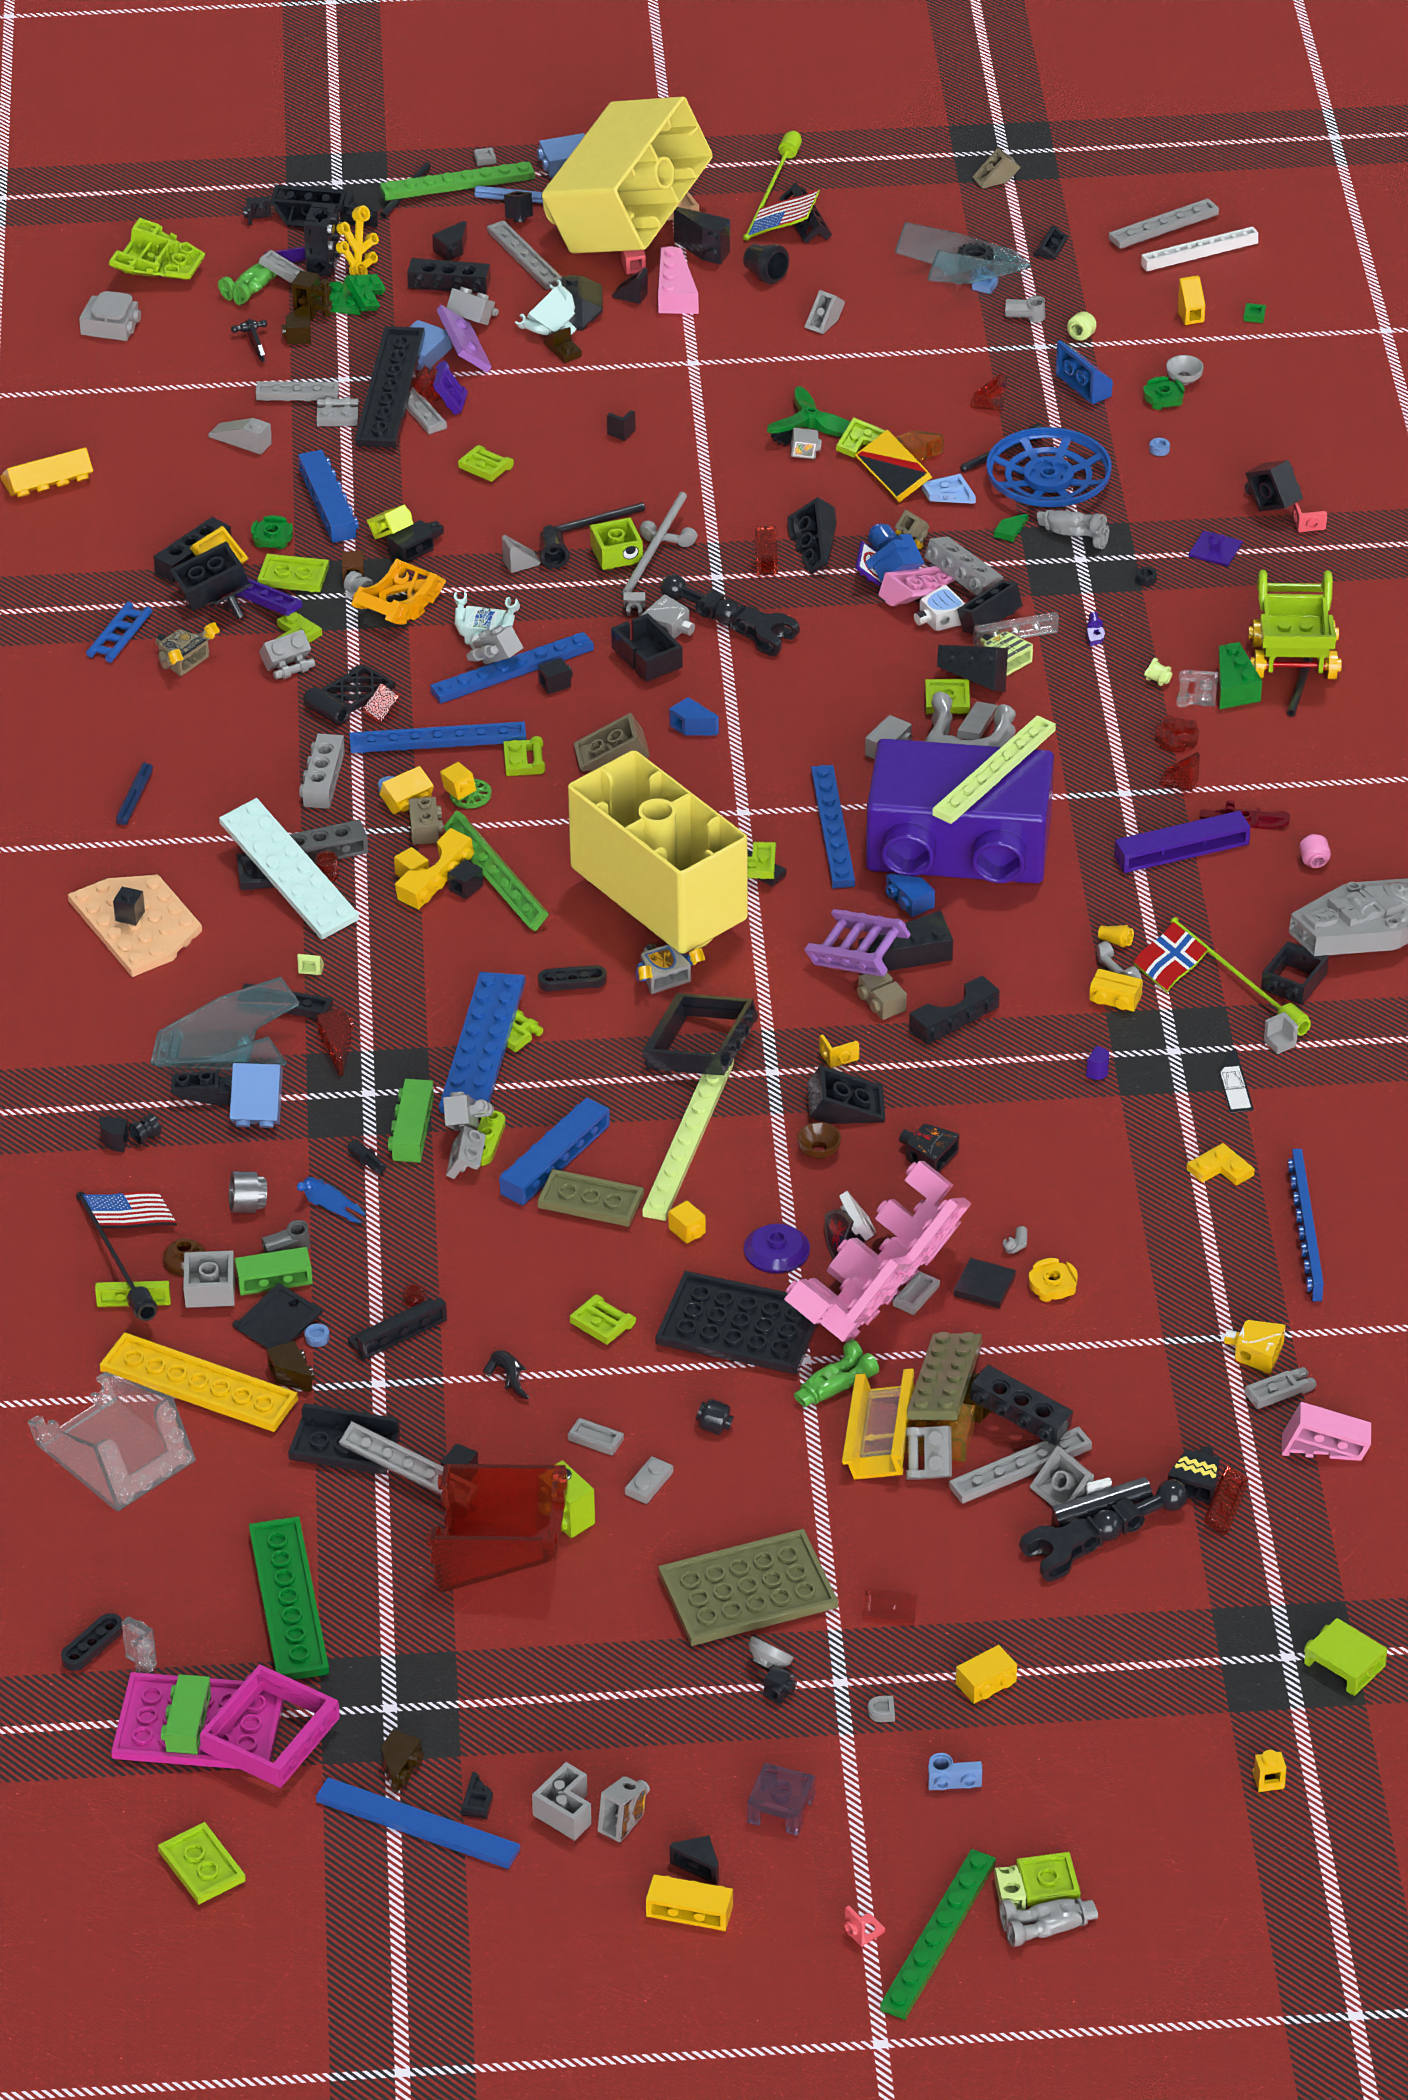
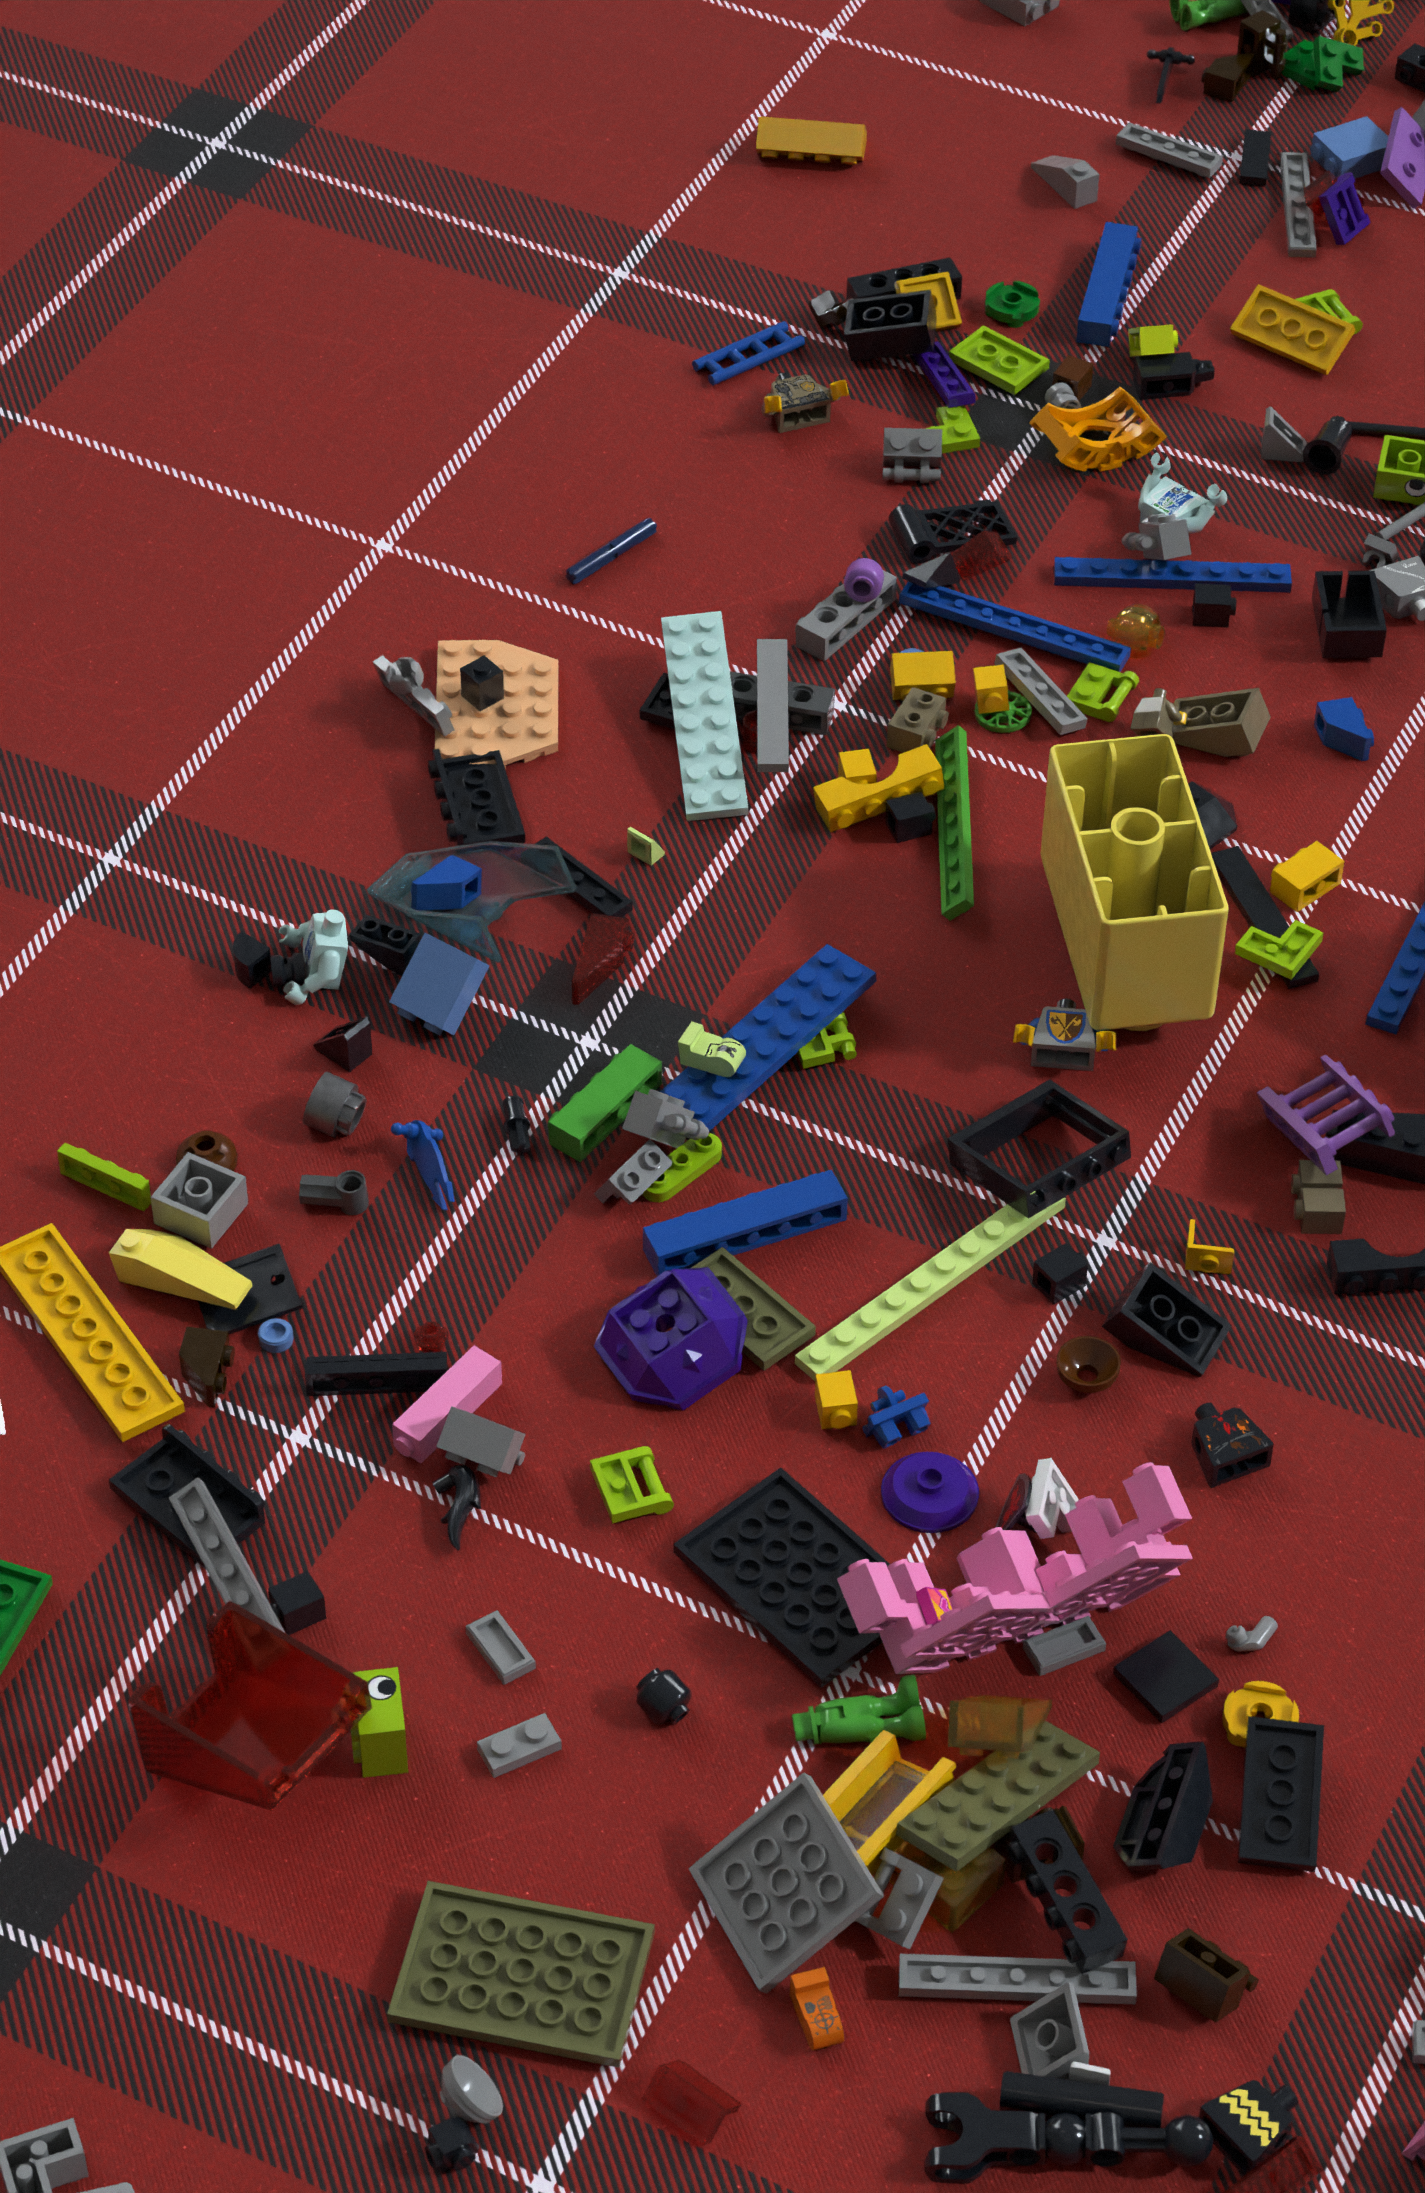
camera: 30 degrees right, 5 degrees up
flag [76,1192,177,1321] -> none
black shield [210,584,252,619] -> none
bright green brick [234,1247,313,1296] -> none
light grey plate [317,397,359,427] -> none
black plate [355,326,425,447] -> none
black plate [538,965,607,991] -> none
none -> light yellow wedge [109,1229,253,1310]
none -> light aqua torso [279,910,348,1005]
none -> black slope [313,1017,372,1072]
none -> light grey plate [373,655,454,737]
none -> bright pink brick [392,1345,502,1463]
none -> blue slope [411,855,482,911]
none -> black bracket [428,749,526,854]
none -> light grey brick [436,1406,526,1477]
none -> dark purple piece [594,1267,748,1411]
none -> yellowish green leg [678,1021,746,1077]
none -> light grey plate [688,1772,884,1993]
none -> light grey tile [757,639,789,772]
none -> orange leg [790,1967,844,2051]
none -> dark brown bracket [808,290,853,327]
none -> medium lavender head [844,558,884,602]
none -> blue hips [862,1385,931,1449]
none -> black slope [902,552,961,588]
none -> dark pink tile [916,1587,953,1626]
none -> clear yellow slope [948,1694,1052,1758]
none -> light grey plate [994,648,1087,735]
none -> black brick [1032,1243,1088,1305]
none -> clear yellow plant [1107,604,1165,659]
none -> black wedge [1113,1741,1213,1871]
none -> dark tan piece [1130,688,1187,737]
none -> dark brown brick [1154,1928,1259,2023]
none -> yellow plate [1230,284,1356,376]
none -> black plate [1238,1716,1324,1872]
none -> black tile [1239,129,1272,186]
none -> yellow brick [1270,841,1344,912]

